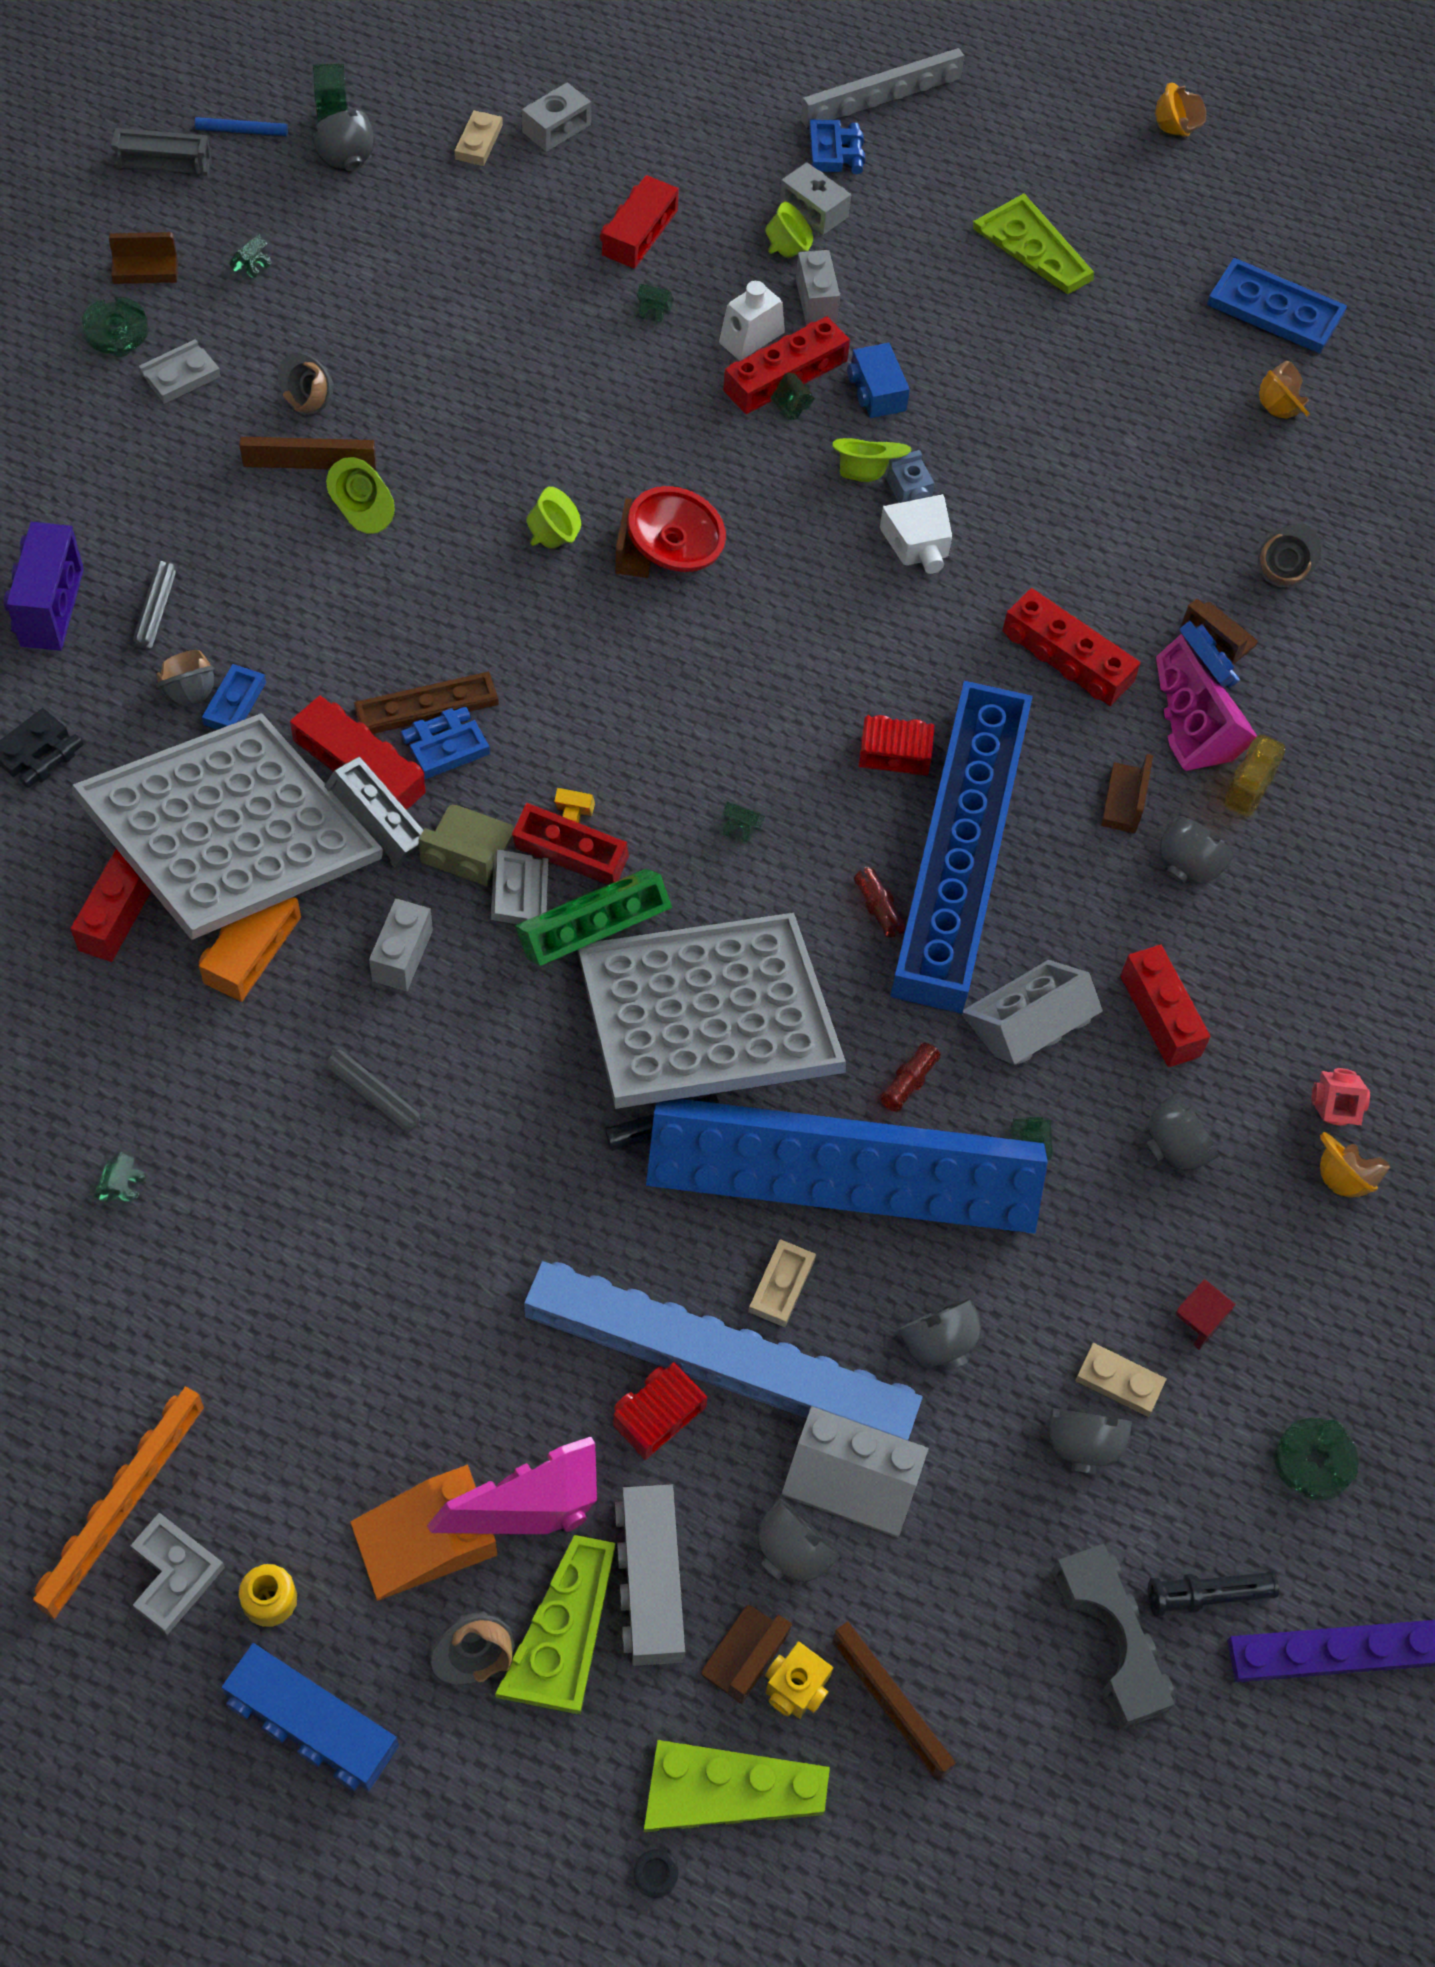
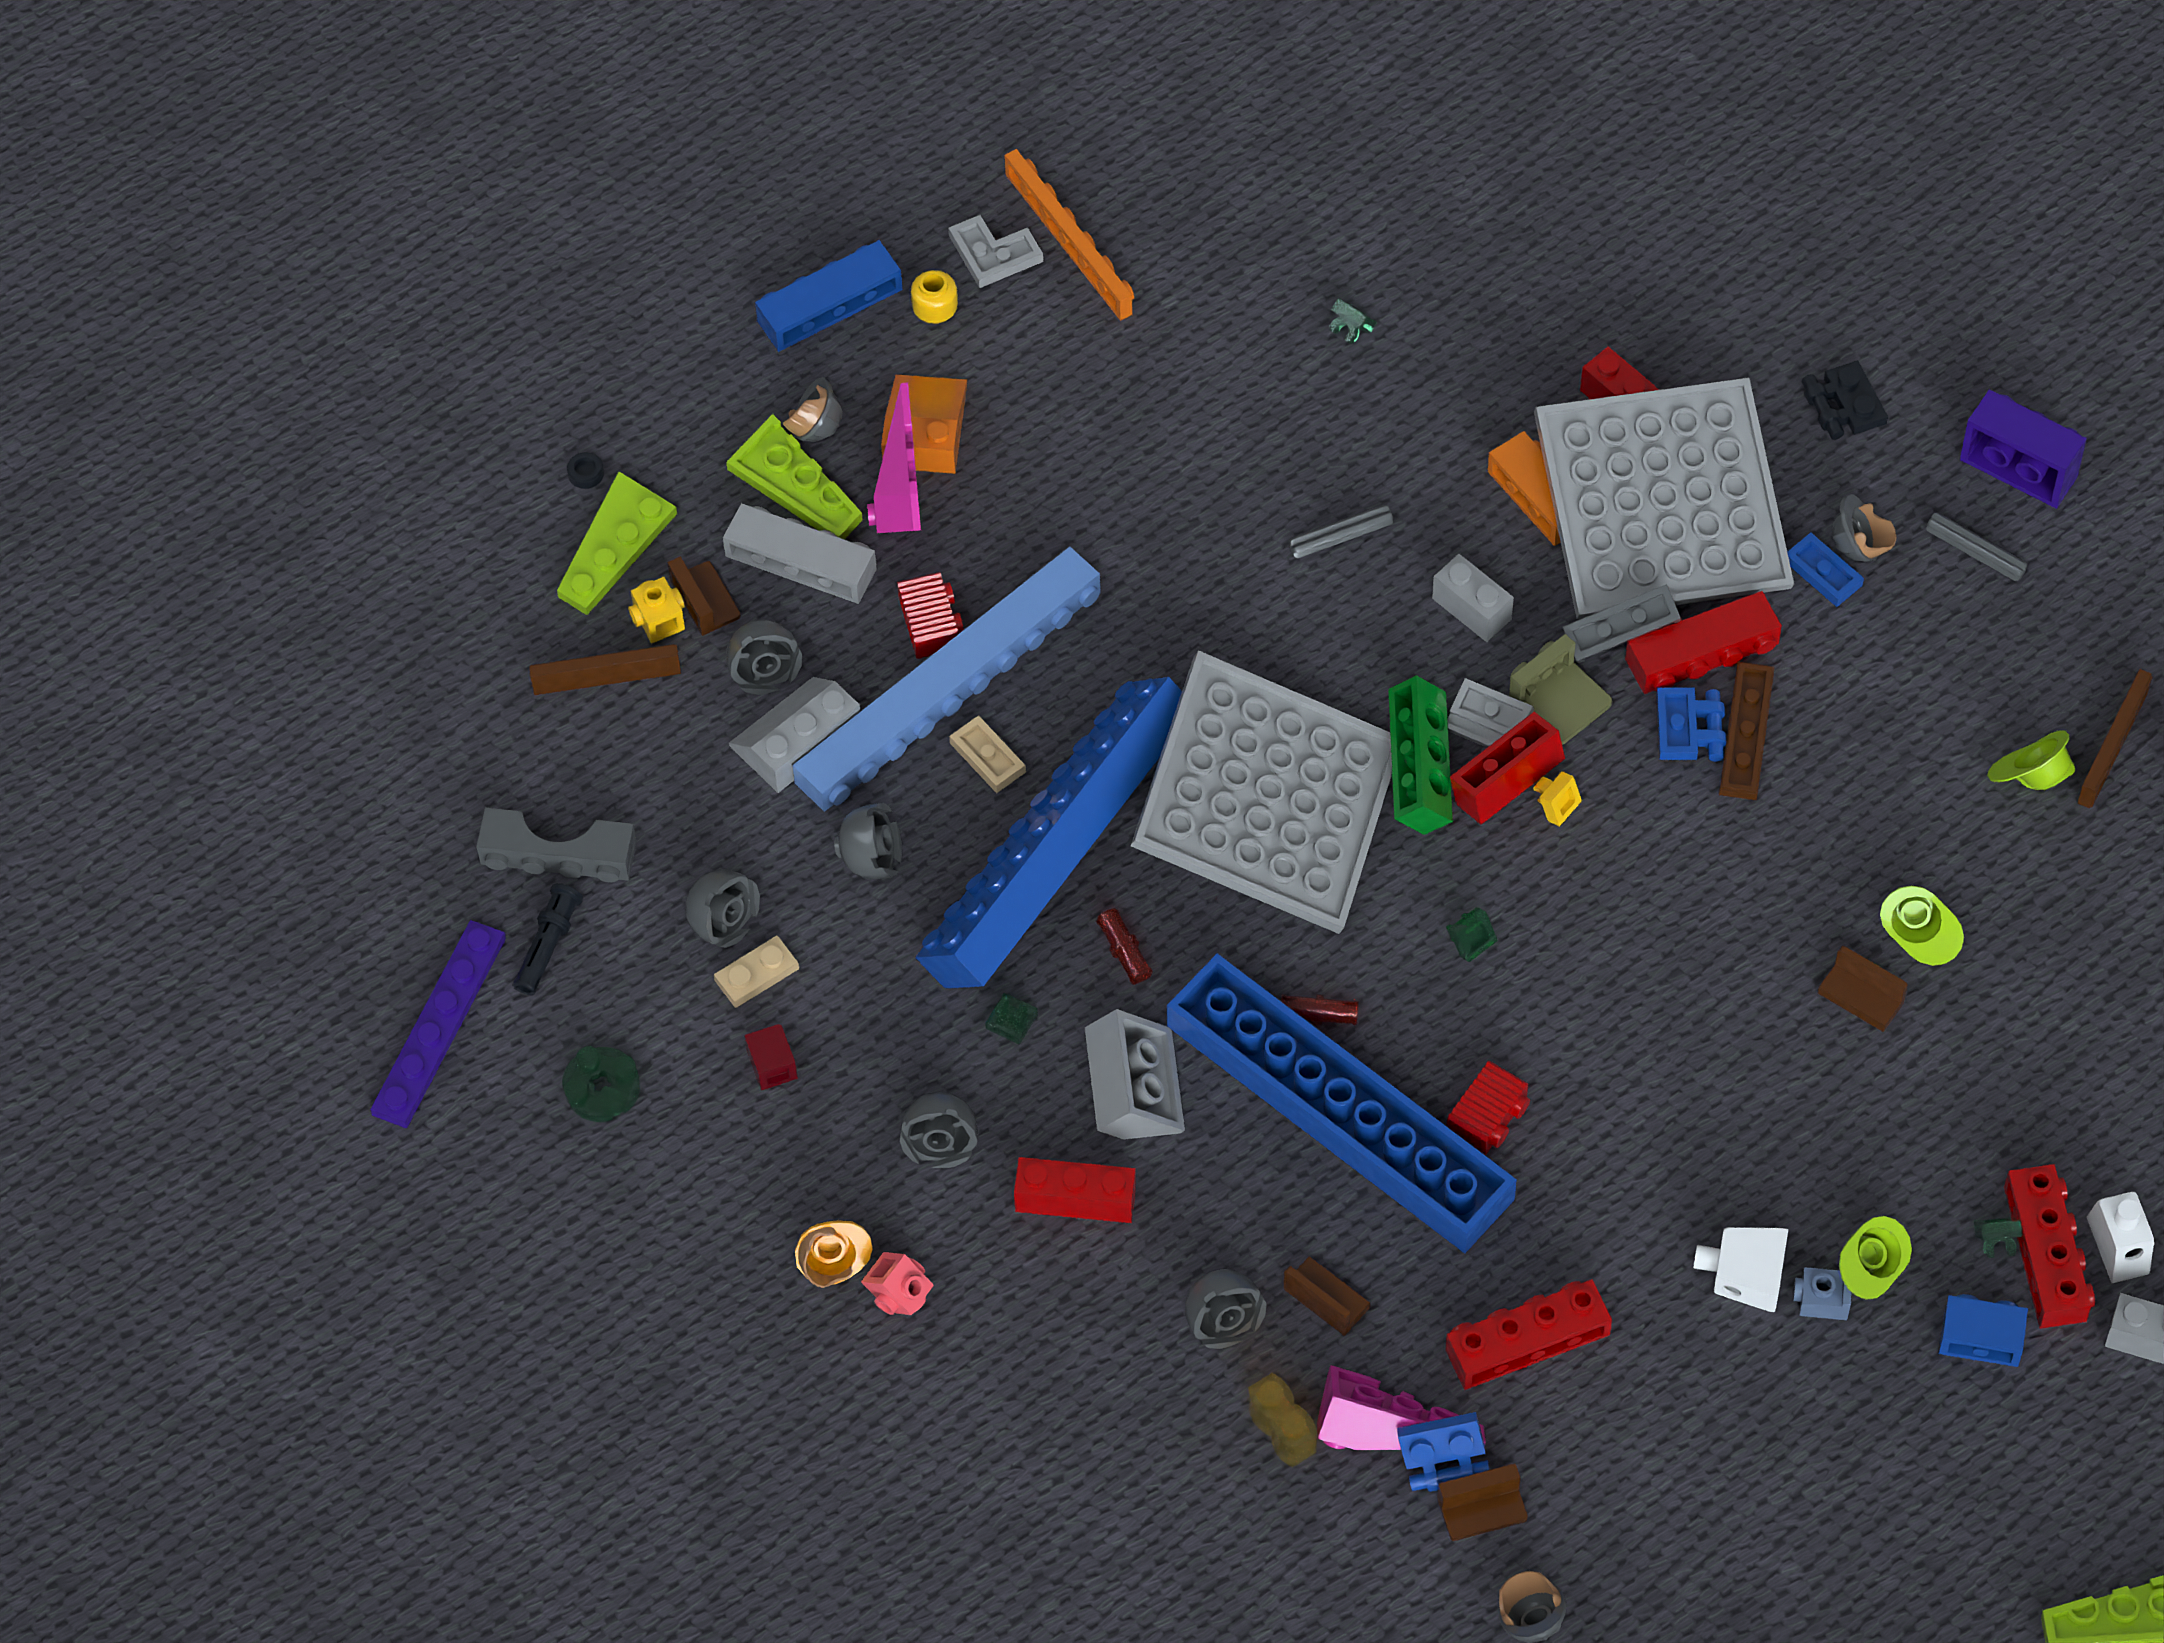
camera: 125 degrees right, 0 degrees up
red dish [627,486,726,572] -> none

